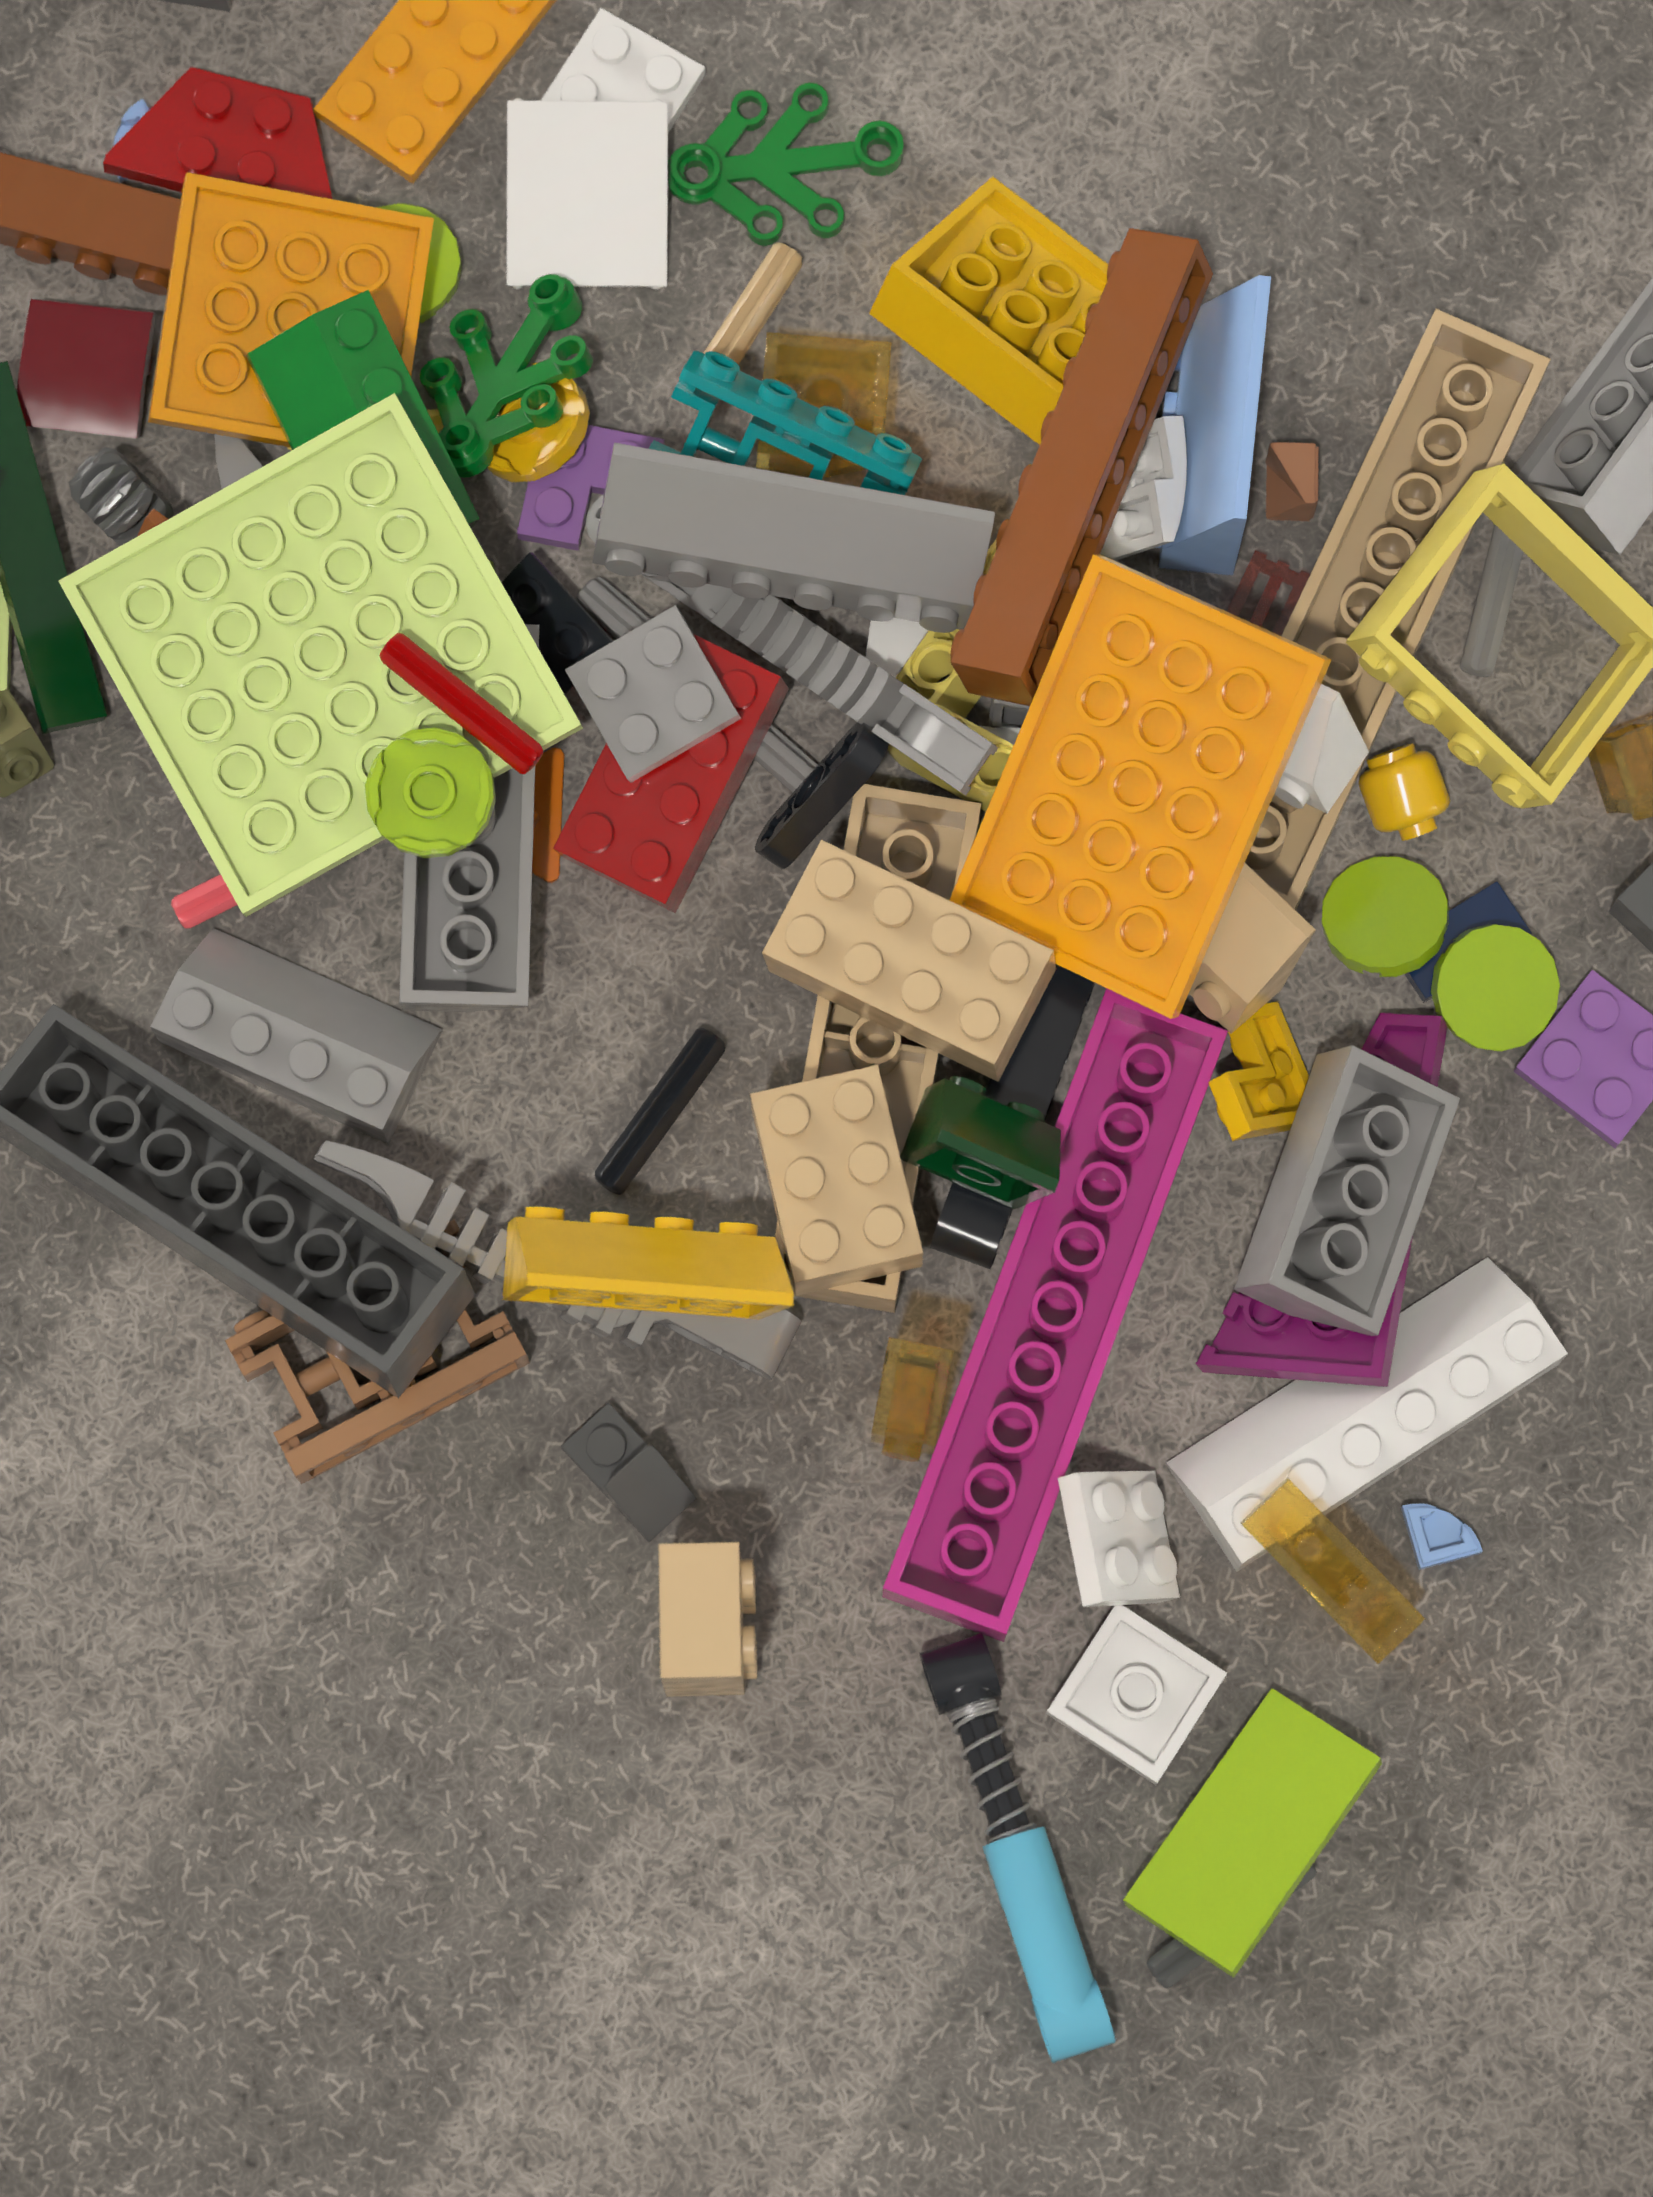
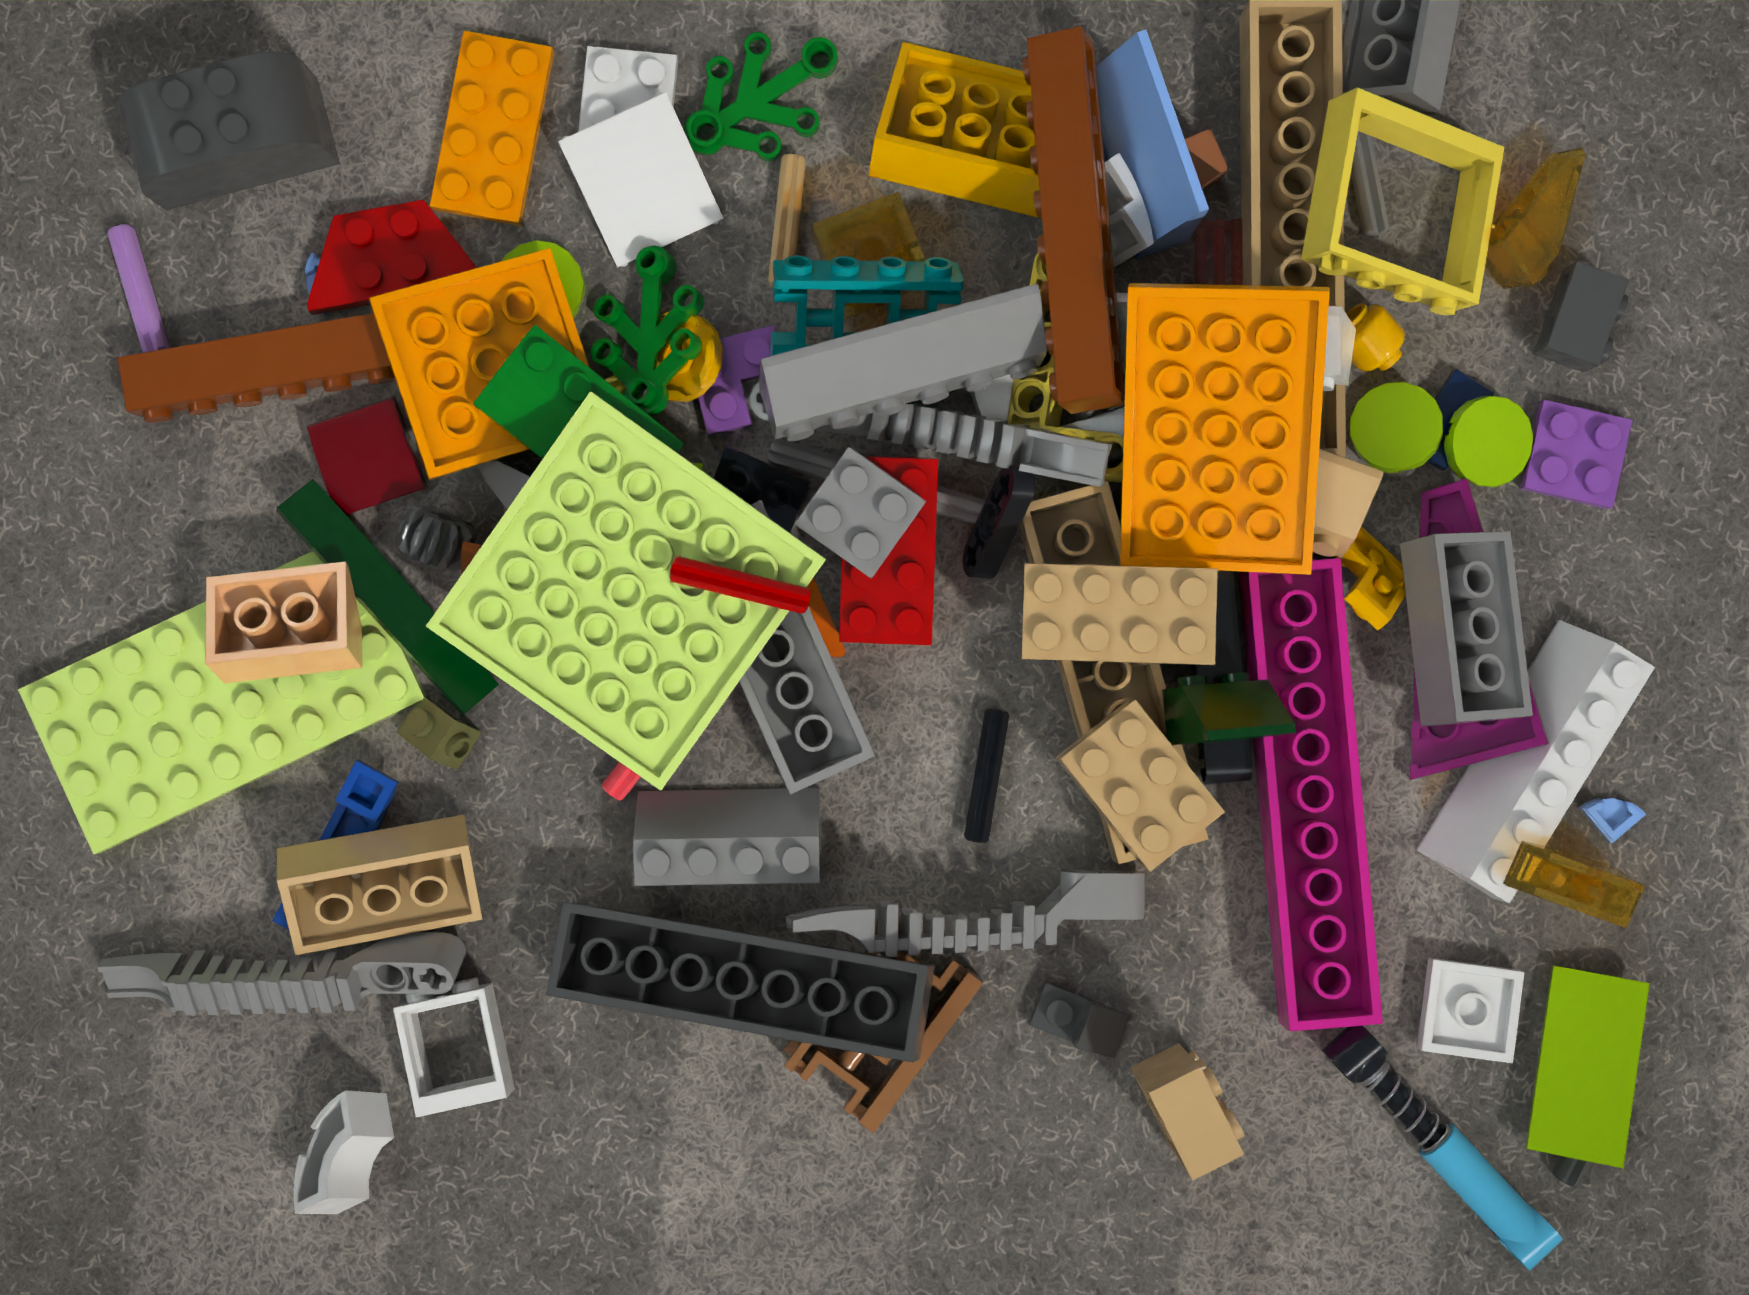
camera: 25 degrees left, 10 degrees up
lime tile [365,727,496,858] -> none
yellow slope [502,1207,794,1320] -> none
clear yellow slope [871,1337,954,1462] -> none
white plate [1058,1471,1180,1607] -> none

